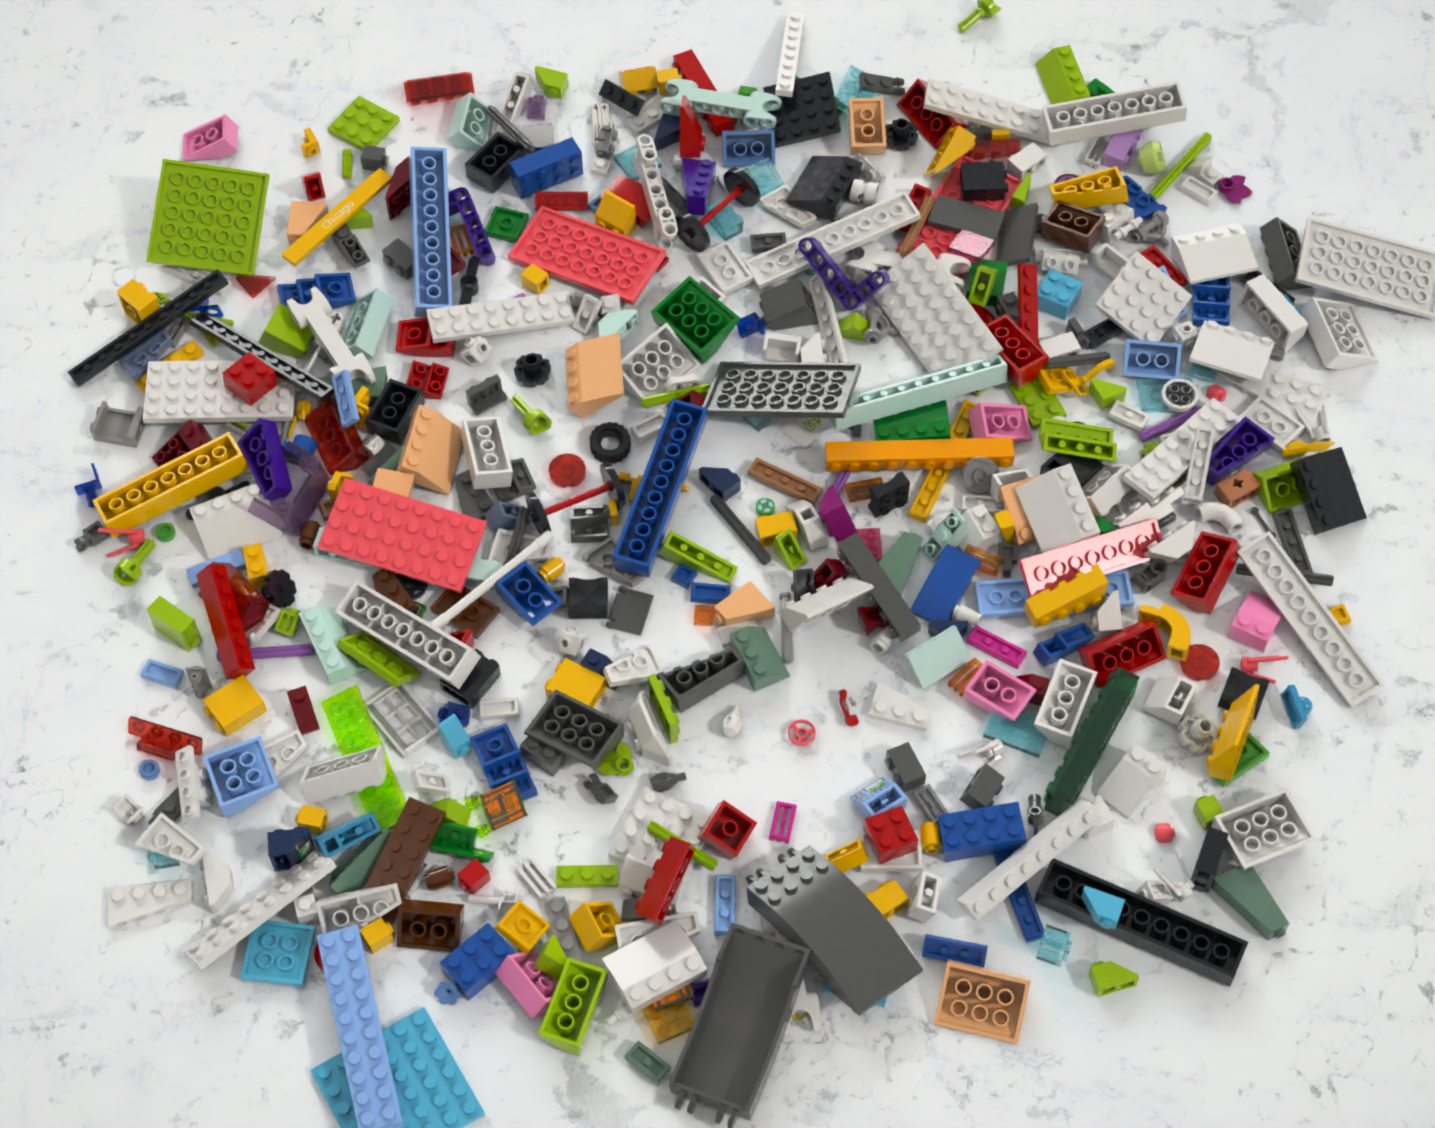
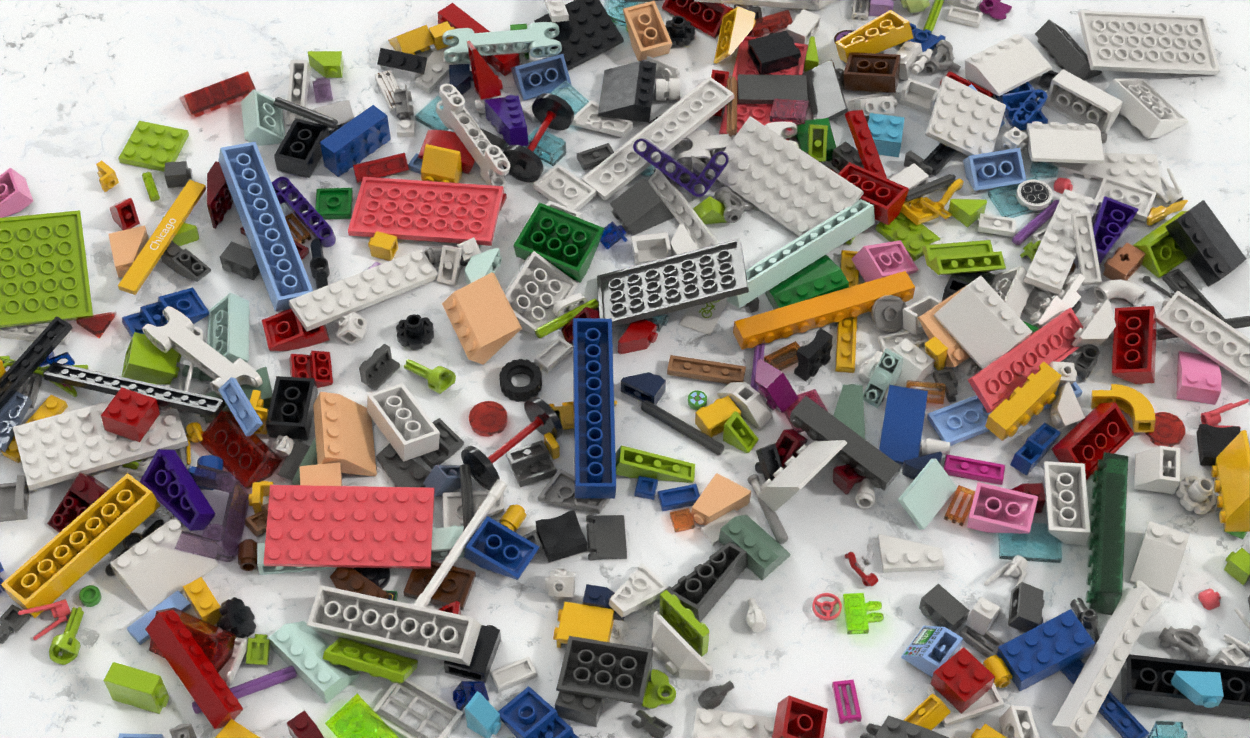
camera: 20 degrees left, 5 degrees down
yellow tile [991,129,1010,146] -> none
none -> red slope [618,319,658,354]
none -> clear neon green hinge [842,593,884,635]
none -> white slope [965,596,1002,636]
none -> blue beam [1012,89,1048,129]
none -> white brick [1049,361,1077,387]
none -> light grey piece [1158,625,1210,663]

